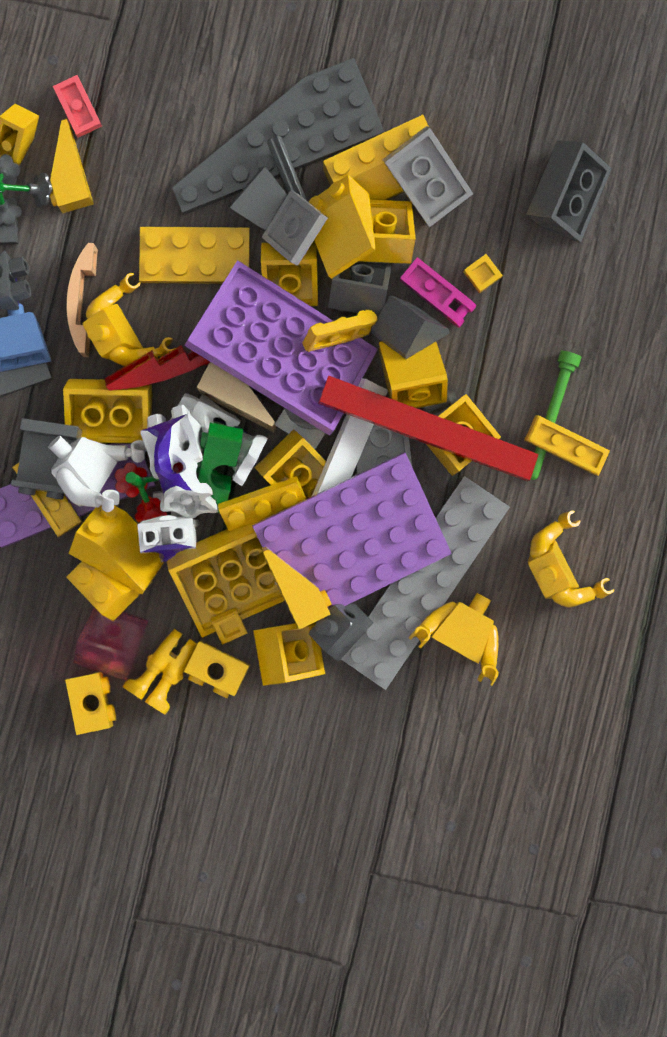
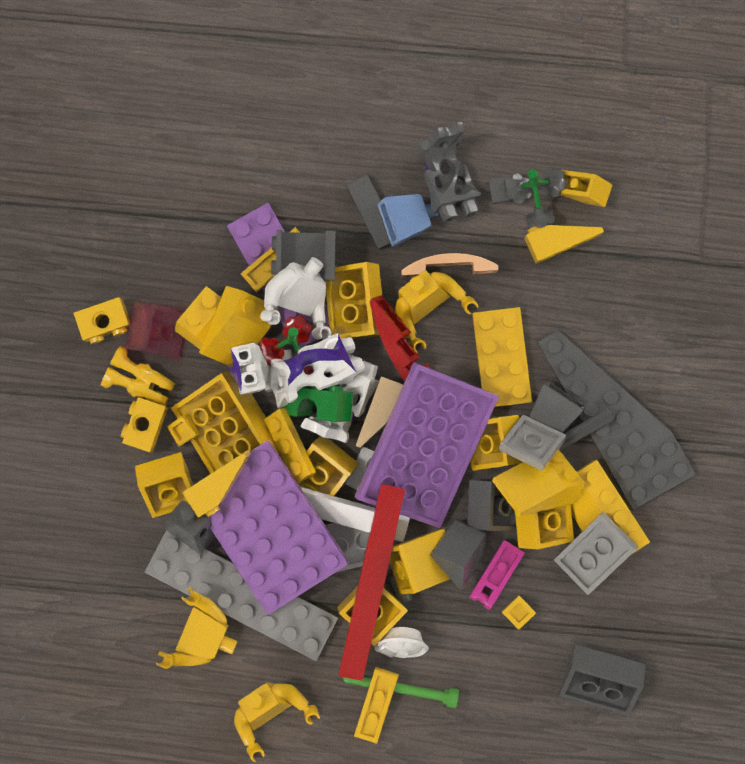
camera: 90 degrees right, 0 degrees up
coral plate [53,75,102,138] -> none
yellow hinge [302,310,377,352] -> none
none -> white piece [375,627,429,658]

